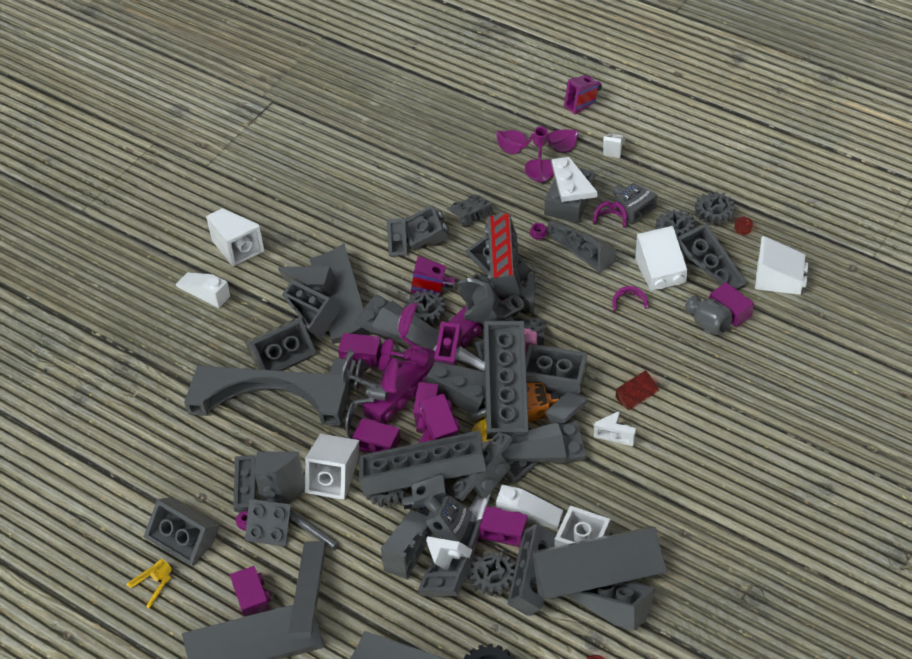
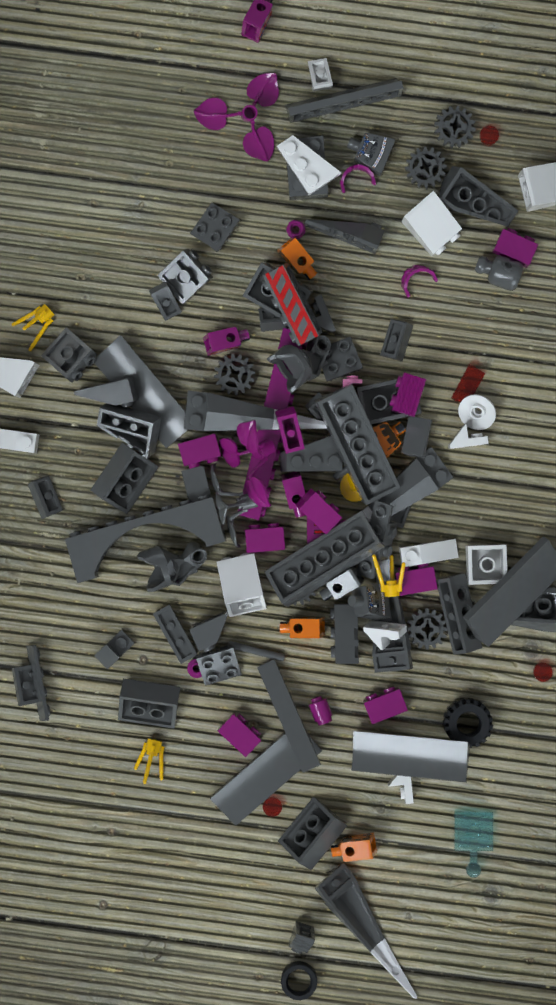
camera: 30 degrees left, 40 degrees up
none -> yellow plant [11,304,54,351]
none -> dark grey bracket [12,645,50,721]
none -> dark grey slope [28,475,63,519]
none -> dark grey plate [41,327,97,383]
none -> dark grey slope [94,630,135,669]
none -> dark grey piece [137,542,207,592]
none -> orange torso [277,238,317,280]
none -> orange torso [280,617,325,638]
none -> dark grey arch [285,78,403,123]
none -> magenta brick [308,696,333,726]
none -> magenta brick [363,686,408,724]
none -> yellow plant [372,554,405,597]
none -> dark grey slope [380,319,413,362]
none -> magenta brick [389,372,426,417]
none -> white dish [458,394,496,430]

